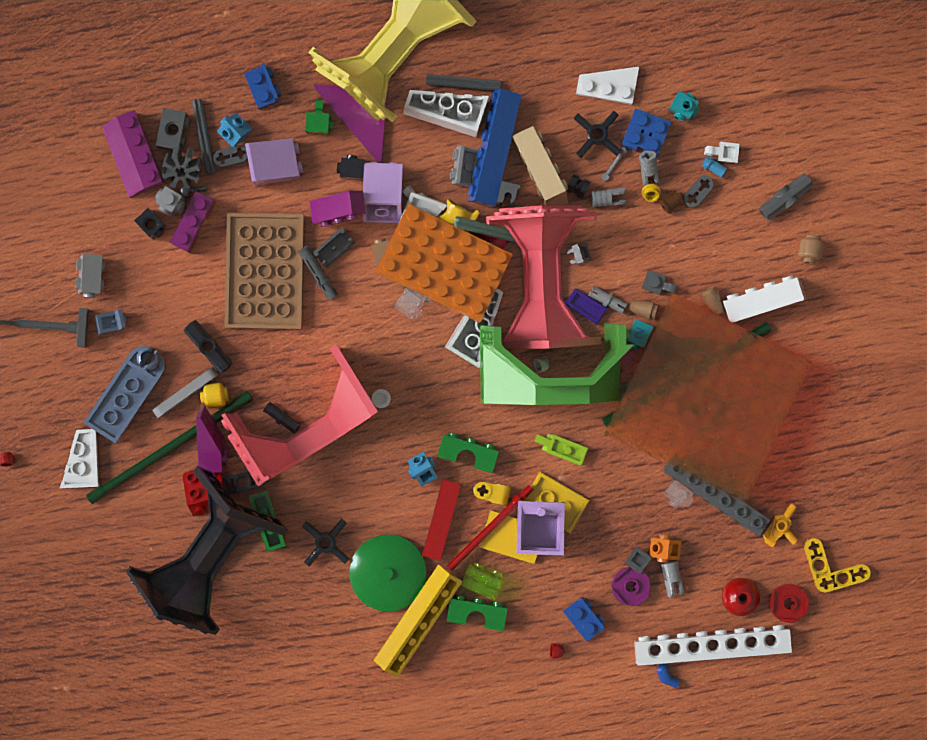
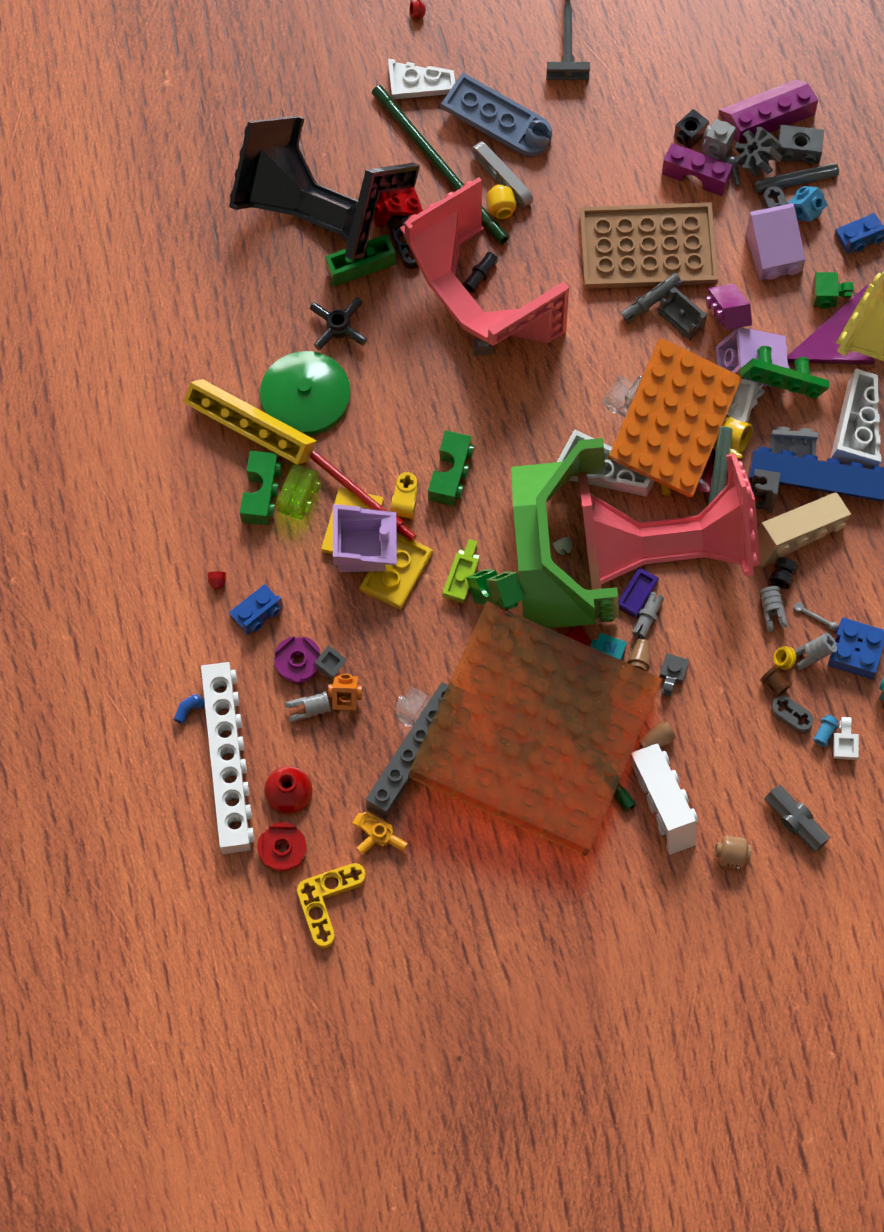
camera: 90 degrees right, 20 degrees down
light grey brick [75,254,105,299] -> none
sand blue bracket [94,309,127,335] -> none
black piece [183,319,233,374] -> none
magenta slope [196,404,229,472] -> none
black brick [337,155,365,181] -> none
white tile [372,389,391,408] -> none
dark azure brick [407,452,438,487] -> none
red slope [422,479,461,561] -> none
dark grey tile [567,242,592,264] -> none
black bar [573,111,621,158] -> none
none -> green arch [466,569,525,610]
none -> green plate [740,346,830,398]

